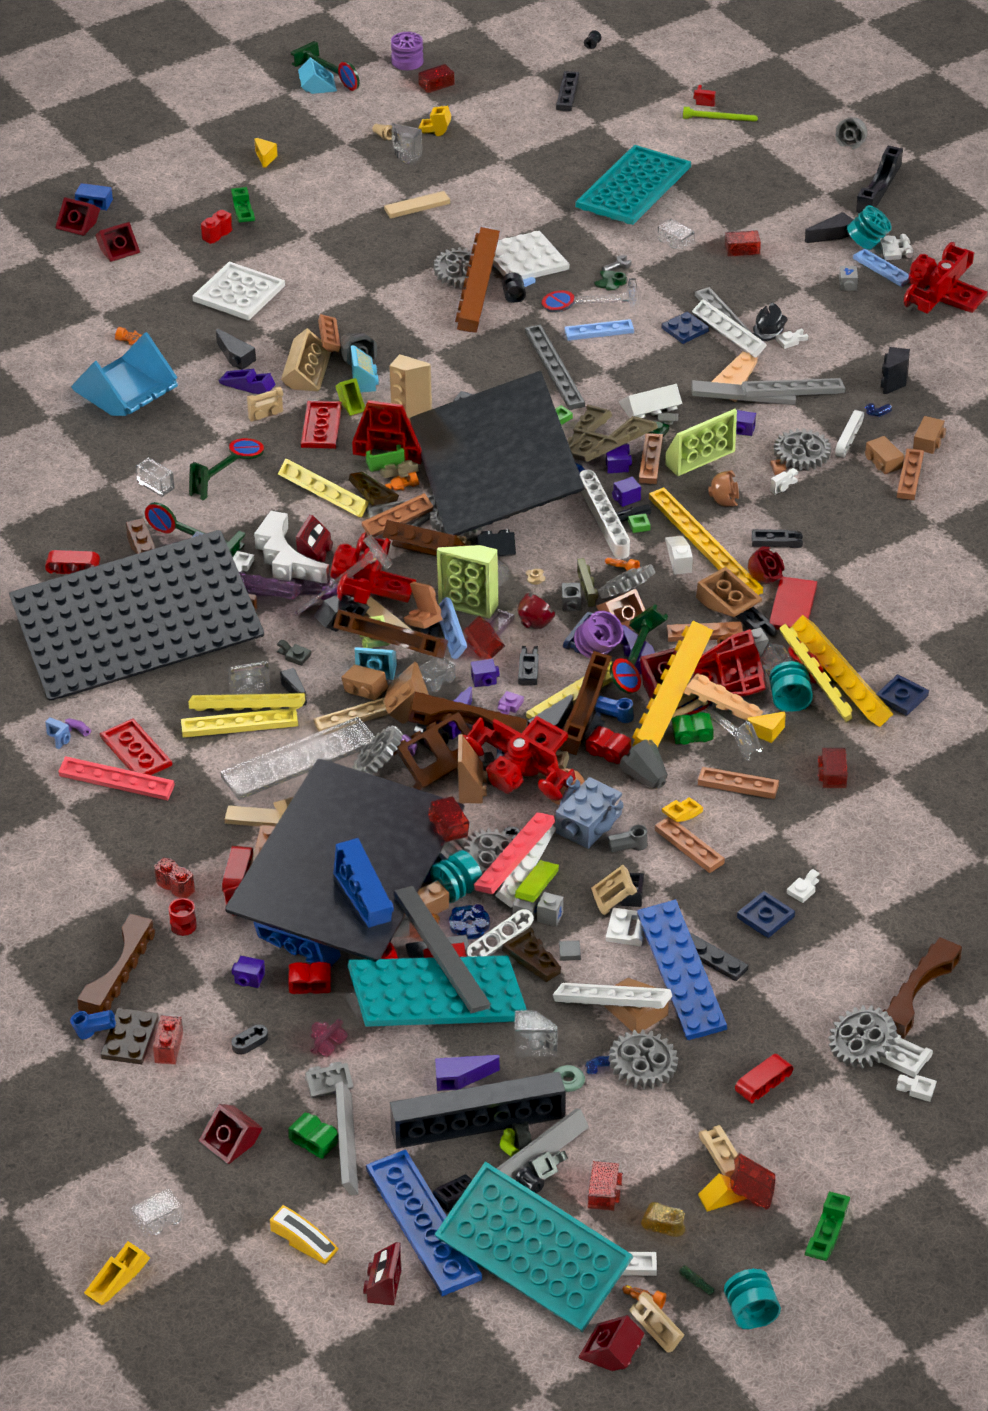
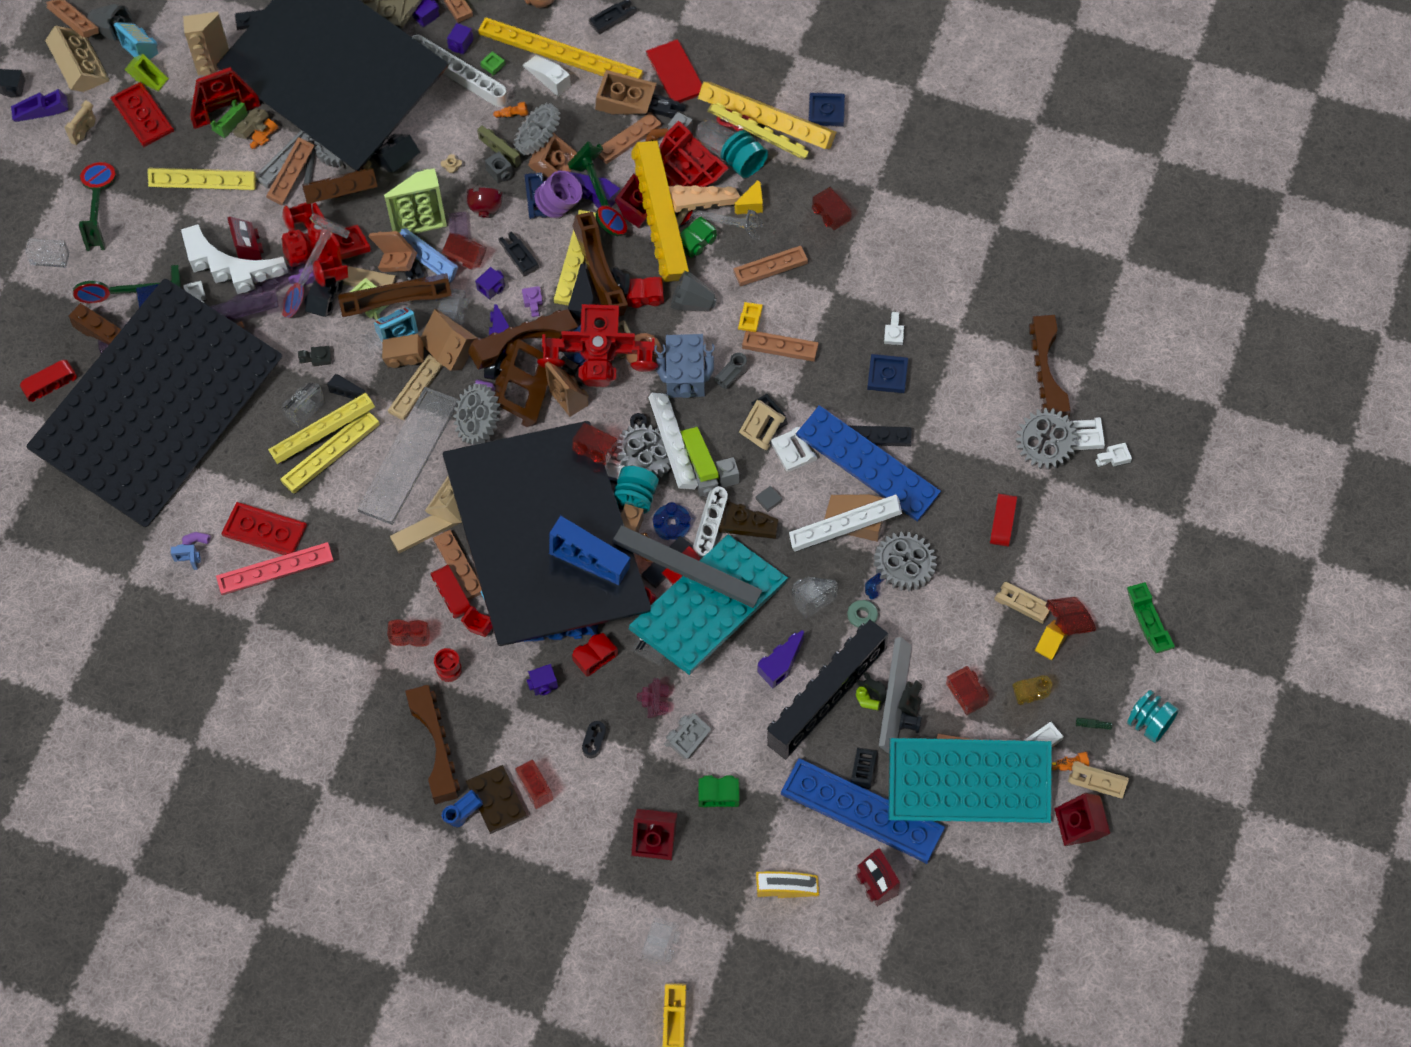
camera: 35 degrees left, 20 degrees up
light grey tile [335,1081,359,1196] -> none
dark brown wing [348,472,399,506] -> none
coral plate [474,812,555,895] -> none
blue piece [595,696,634,723] -> none
black axle [616,504,651,522] -> none
dark red cylinder [748,546,785,584] -> none

